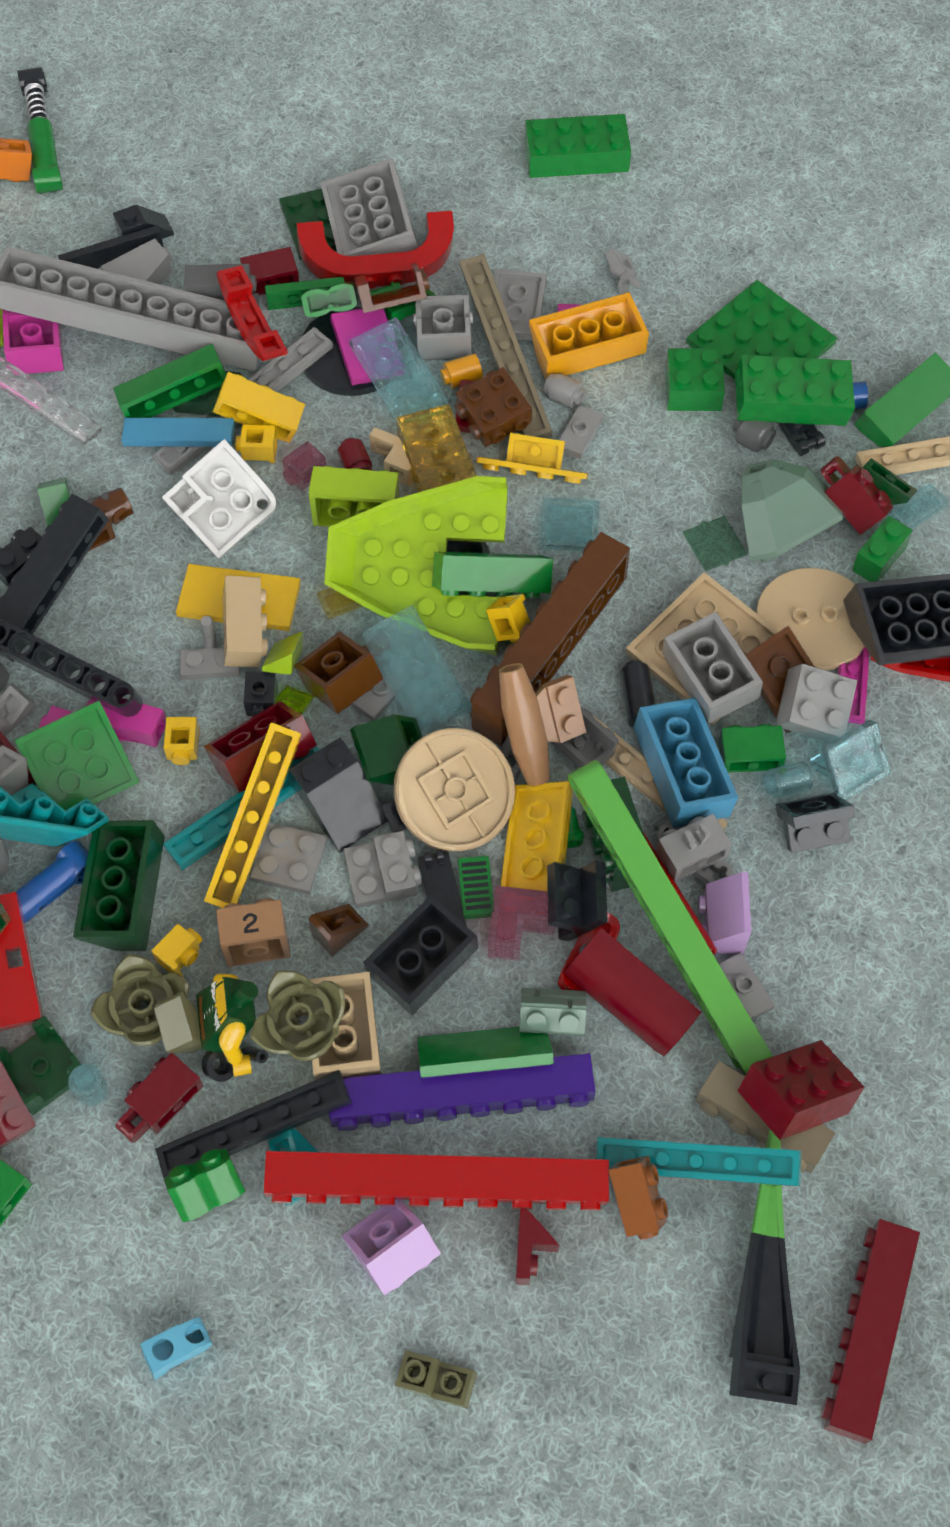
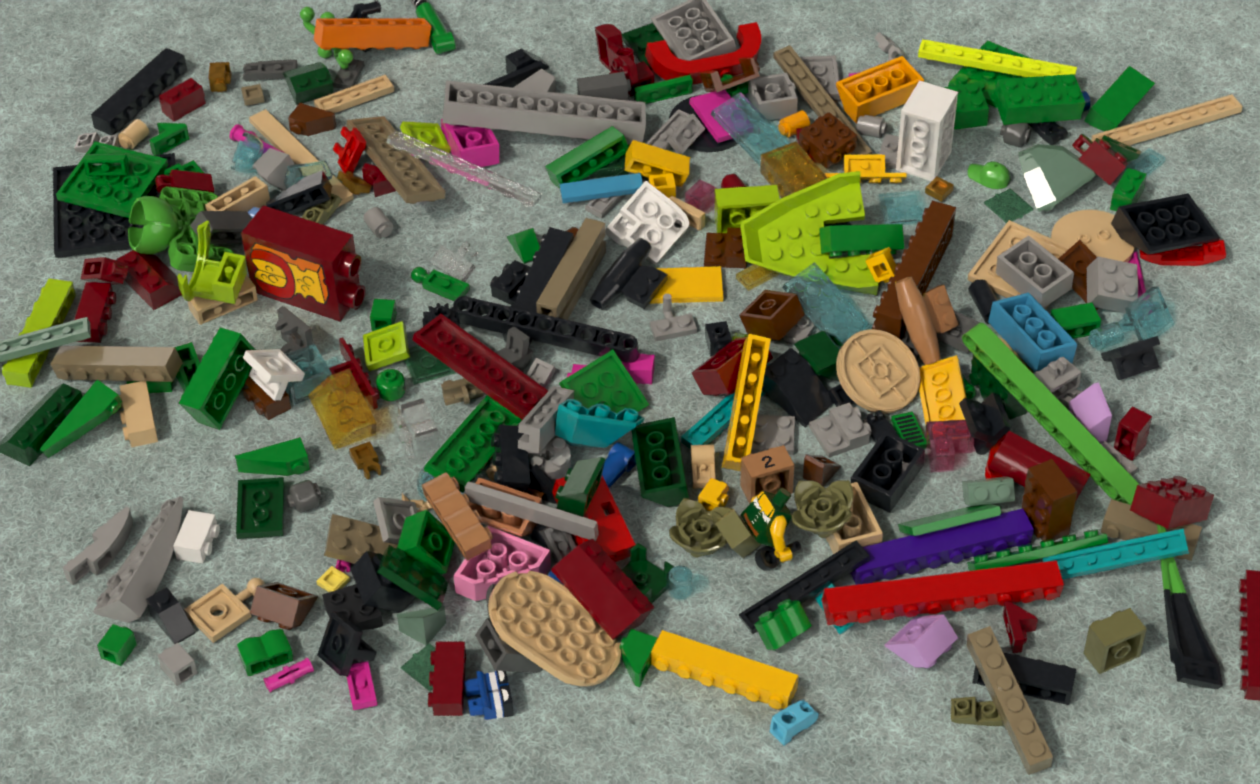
camera: 10 degrees left, 15 degrees down
dark red brick [115,1053,204,1143] -> none
yellow brick [164,717,200,765] -> none
red slope [217,265,288,361] -> none
tan brick [223,576,268,667] -> none
lime slope [262,632,303,675] -> none
green brick [301,282,359,317] -> none
tan slope [369,427,412,486] -> none
dark orange brick [609,1155,668,1240] -> none
none -> dark tan brick [536,218,606,330]
none -> black plate [590,238,668,310]
none -> dark red plate [595,24,638,84]
none -> yellow brick [651,630,798,709]
none -> light grey plate [666,113,705,154]
none -> tan plate [669,196,705,231]
none -> tan plate [691,444,716,489]
none -> reddish brown plate [704,227,746,269]
none -> white brick [896,81,958,181]
none -> neon yellow plate [918,39,1077,77]
none -> pearl gold plate [925,176,954,202]
none -> dark tan brick [966,626,1053,775]
none -> bright green cap [967,161,1011,189]
none -> green plate [967,529,1108,571]
none -> black brick [972,652,1077,705]
none -> reddish brown brick [1021,459,1077,541]
none -> olive brick [1083,608,1147,674]
none -> dark red brick [1114,406,1152,461]

